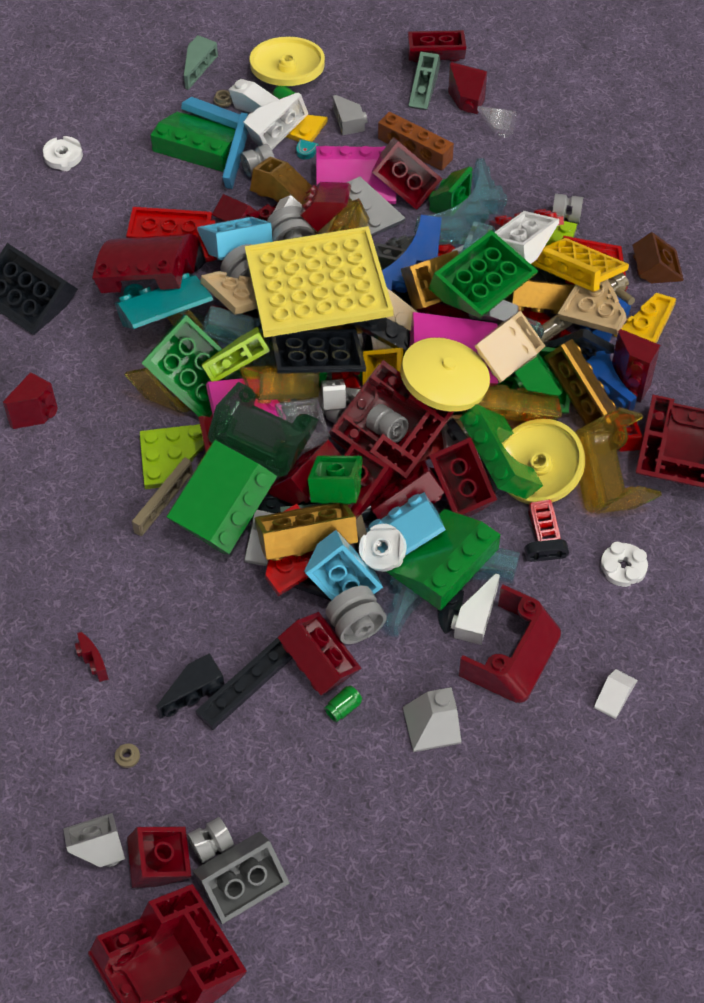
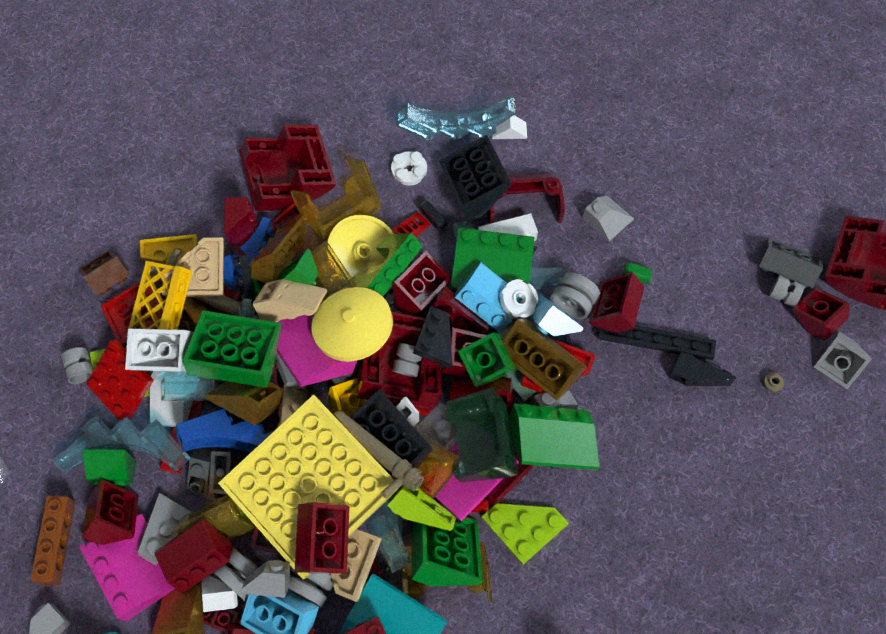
camera: 125 degrees left, 10 degrees up
dark red slope [75,632,109,682] -> none
dark tan tile [132,457,193,536] -> none
none -> light grey slope [241,560,290,598]
none -> dark red slope [294,502,350,574]
none -> dark tan cylinder [333,411,424,499]
none -> clear light blue arch [396,96,516,140]
none -> black wing [413,306,453,369]
none -> black slope [439,135,512,222]

